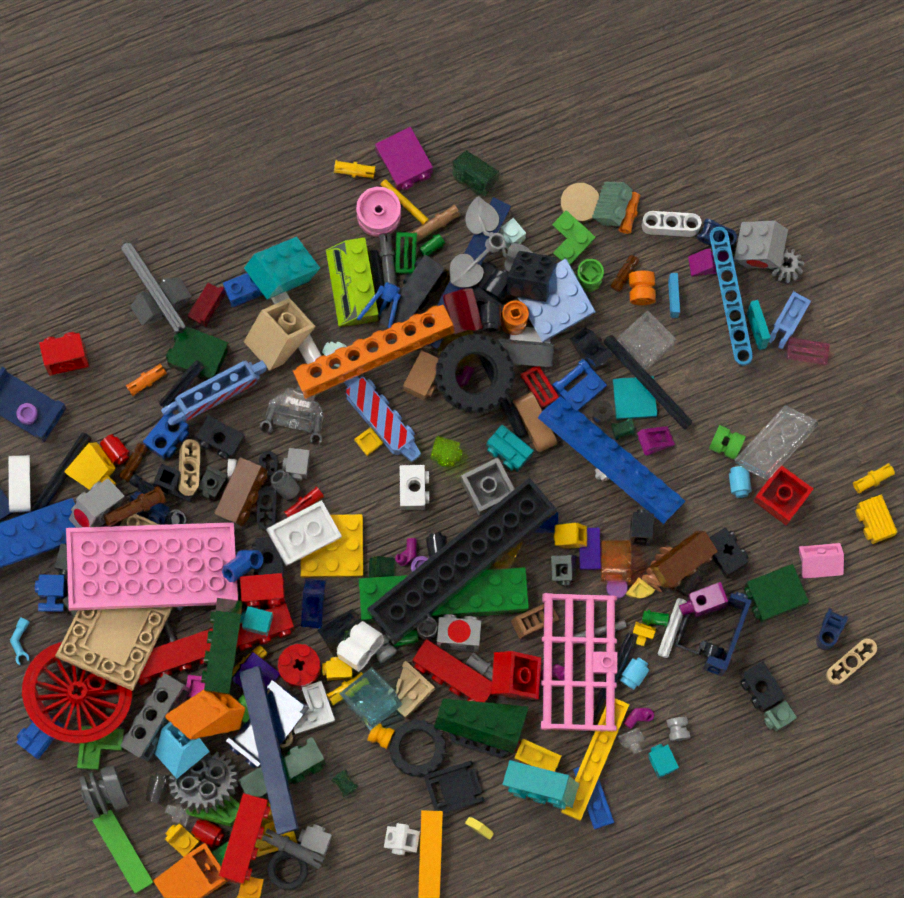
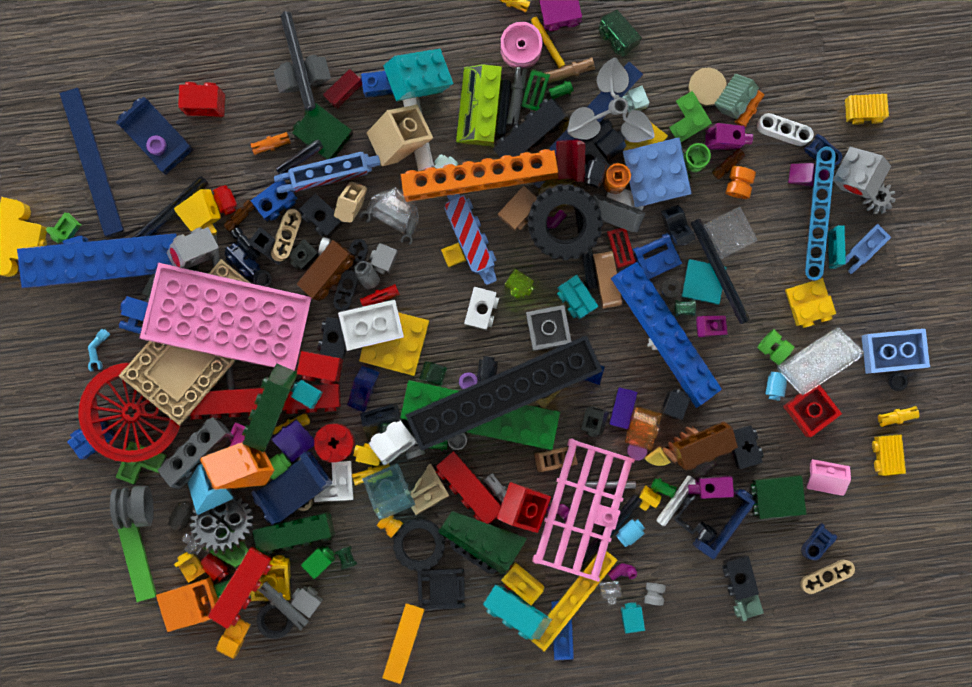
camera: 25 degrees right, 10 degrees up
white beam [9,455,31,512] -> none
reddish brown pin [103,486,166,527] -> none
blue piece [222,550,263,582] -> none
dark blue tile [239,666,299,835] -> none
blue plant [357,282,401,328] -> none
white brick [384,823,420,855] -> none
magenta arm [395,538,417,566] -> none
light grey brick [437,614,481,652] -> none
light yellow tile [465,817,494,840] -> none
black bracket [507,251,557,302] -> none
yellow brick [554,523,587,549] -> none
dark azure tile [668,273,680,318] -> none
clear pink tile [786,337,830,365] -> none
none -> green brick [301,545,335,579]
none -> tan brick [334,182,367,223]
none -> magenta torso [705,123,753,150]
none -> yellow plate [785,278,836,328]
none -> yellow brick [845,94,889,125]
none -> light blue brick [861,329,930,374]
none -> black plate [888,372,908,391]

